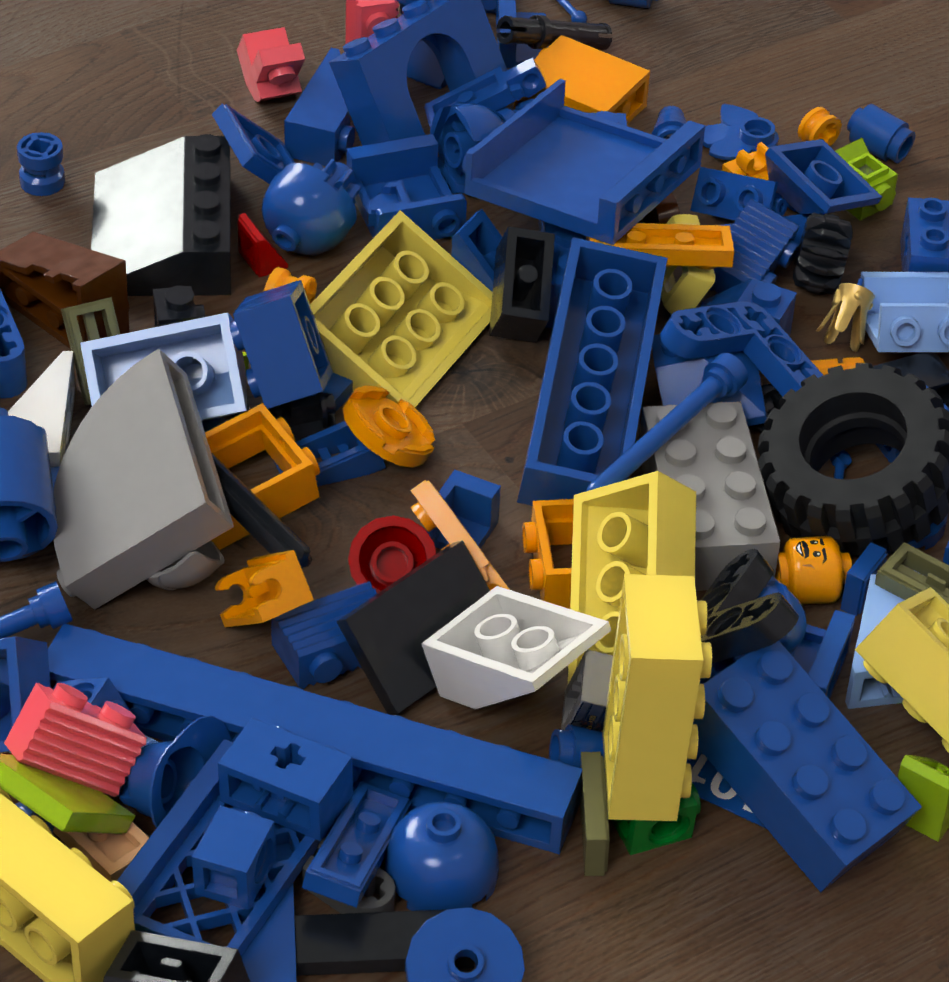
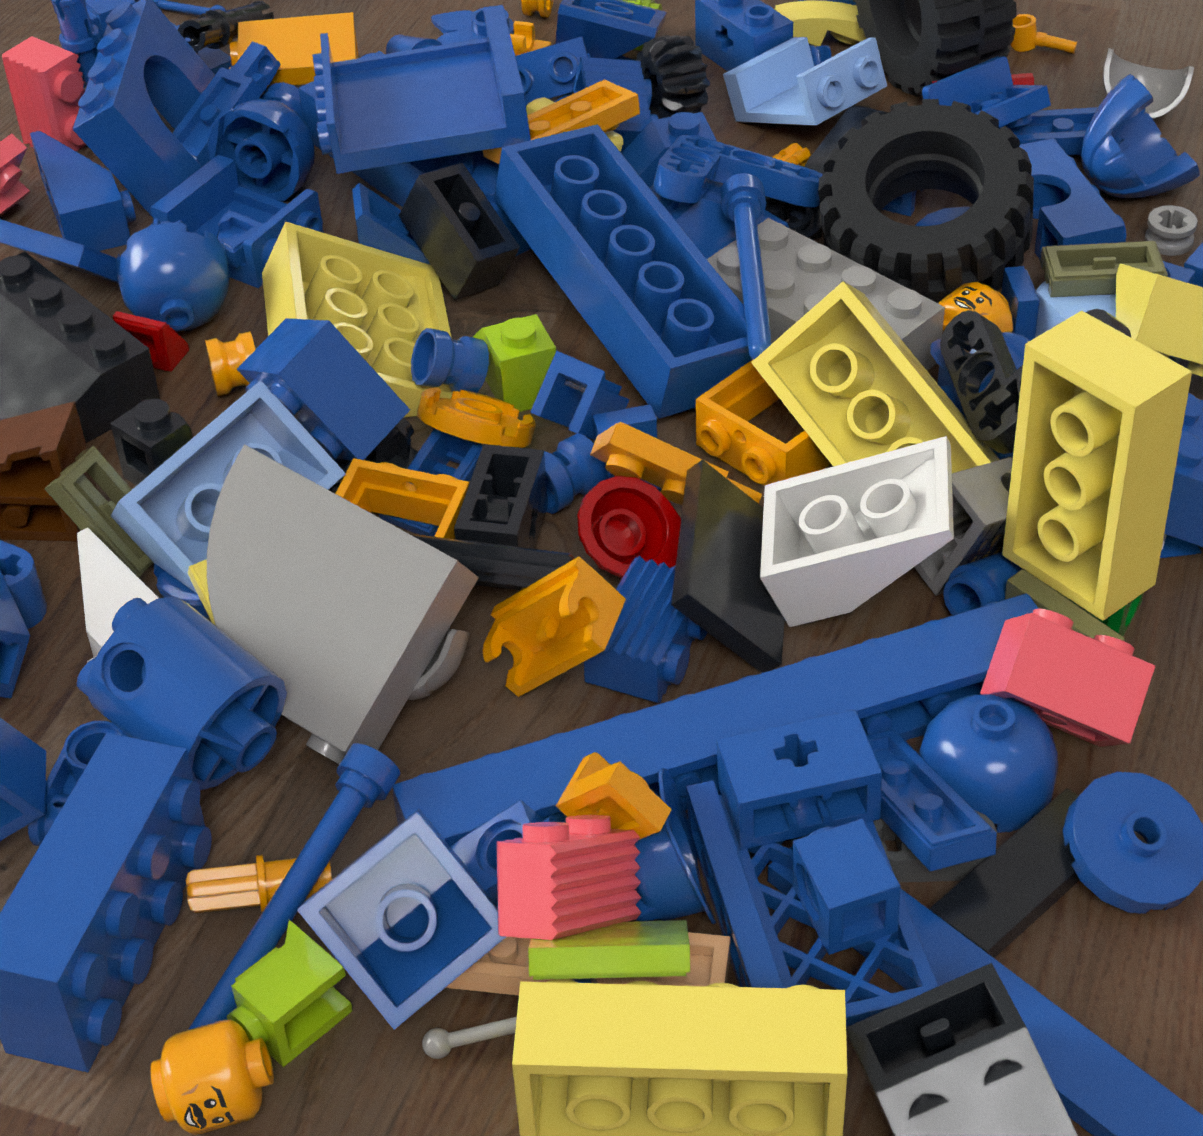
camera: 35 degrees left, 0 degrees up
pearl gold piece [816,278,875,352] -> none
none -> blue wheel [411,328,489,393]
none -> black brick [454,444,548,590]
none -> lime slope [473,314,556,412]
none -> blue window [530,350,630,439]
none -> blue wheel [544,433,607,514]
none -> light orange bracket [556,752,672,840]
none -> coral brick [980,609,1156,747]

